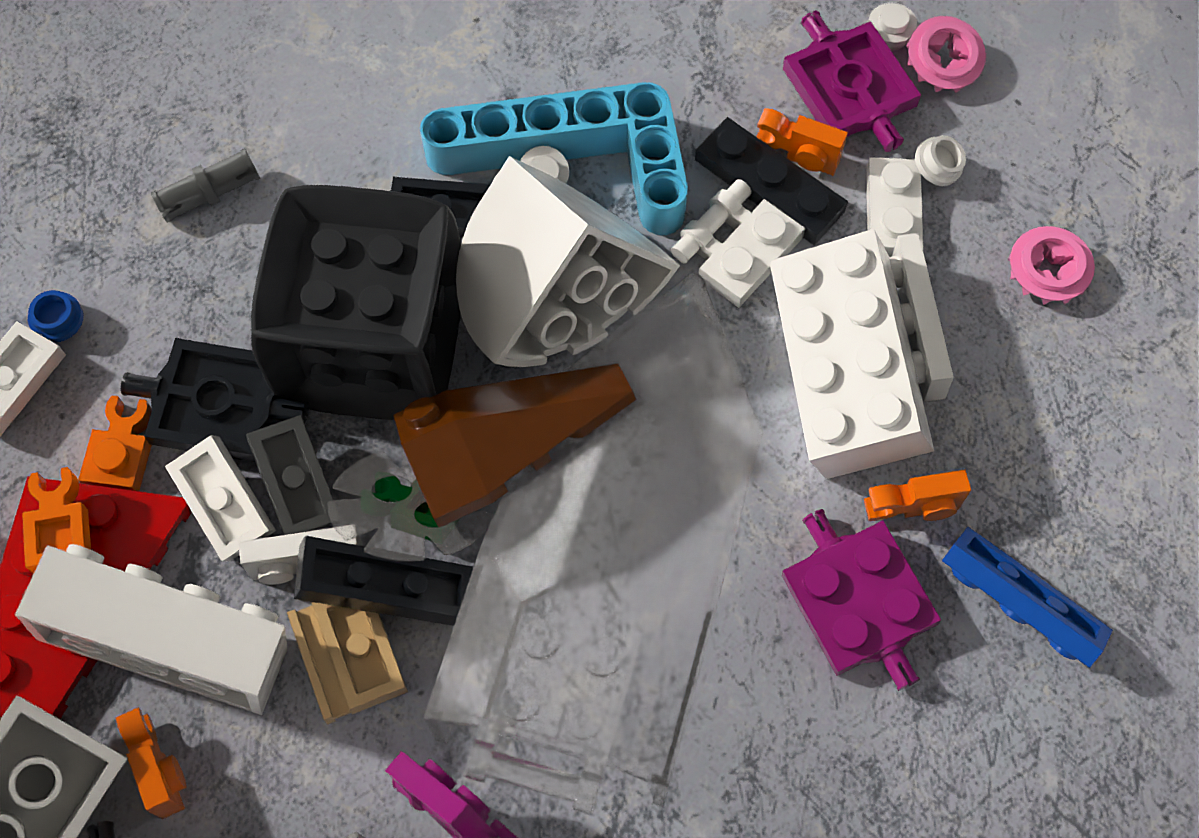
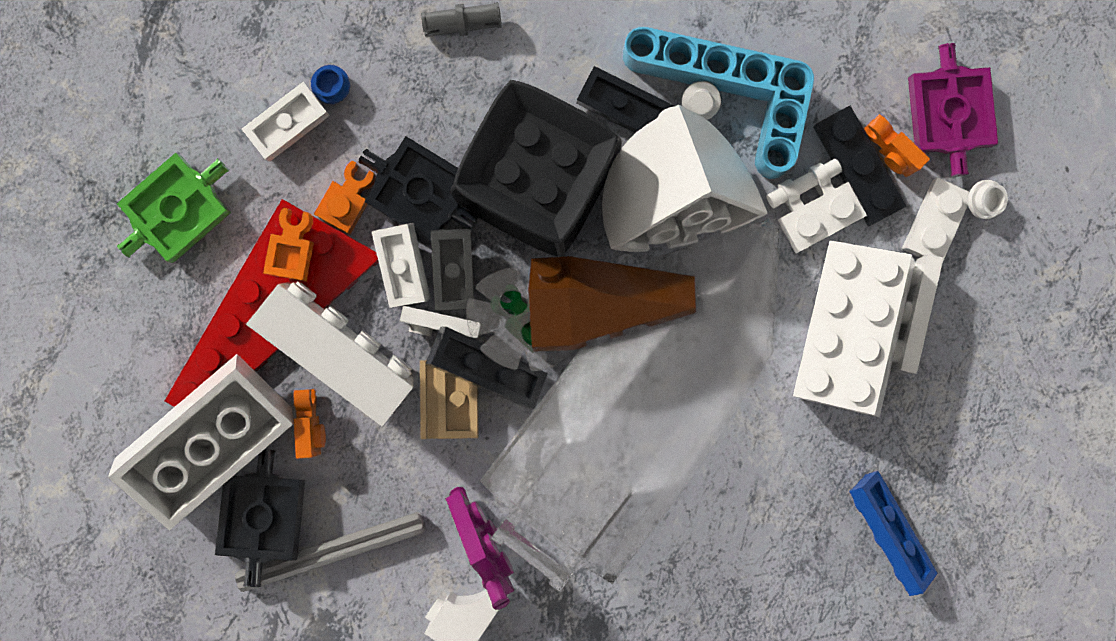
camera: 25 degrees right, 20 degrees up
magenta plate [782,509,941,691] -> none
orange plate [864,469,971,521] -> none
white plate [868,3,917,51] -> none
bright pink gear [906,16,986,93] -> none
bright pink gear [1008,226,1095,305] -> none

